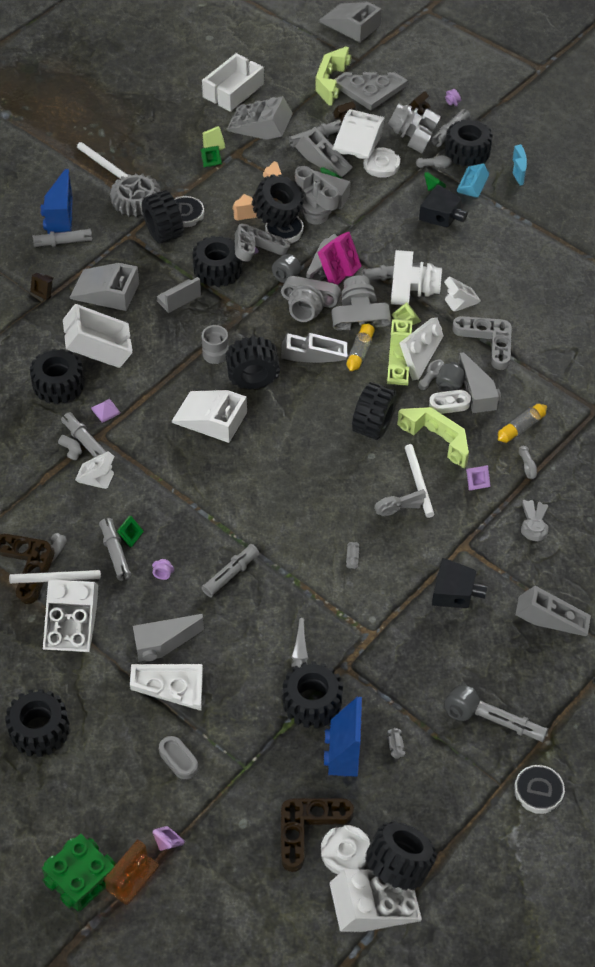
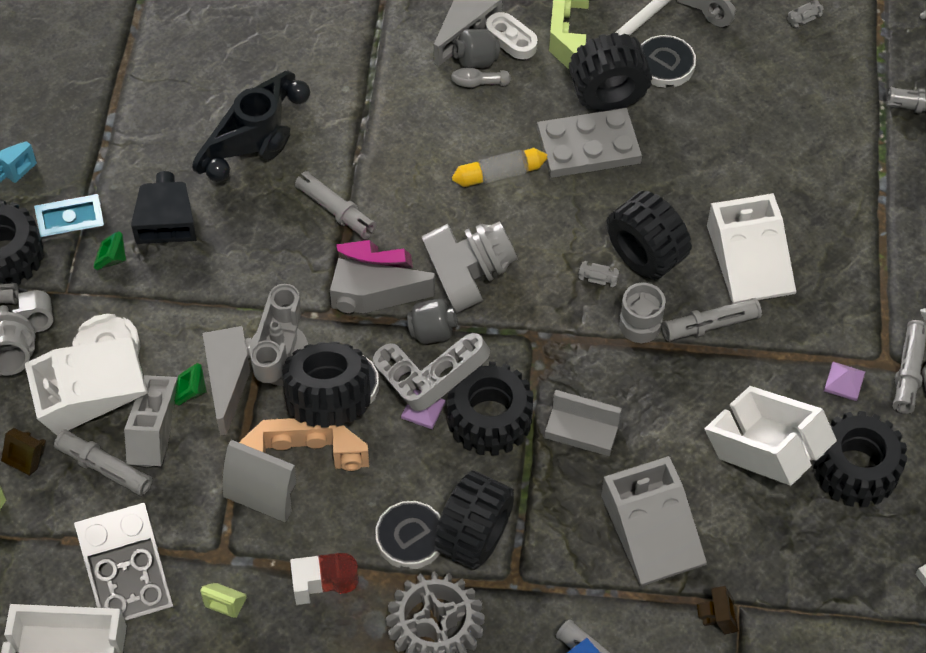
camera: 125 degrees left, 5 degrees up
green slope [200,146,222,167] -> none
light grey slope [281,333,347,363] -> none
light grey beam [331,275,391,330] -> none
yellowish green slope [387,319,412,385] -> none
white beam [391,250,442,305] -> none
yellowish green slope [391,302,421,325] -> none
white wing [399,318,443,380] -> none
light grey piece [416,155,452,168] -> none
white slope [444,276,481,312] -> none
light grey beam [452,316,512,370] -> none
none -> black piece [192,70,310,182]
none -> light grey slope [223,439,296,522]
none -> leg [290,553,359,605]
none -> light grey plate [537,108,642,178]
none -> black tile [641,35,696,88]
none -> light grey pin [662,298,762,342]

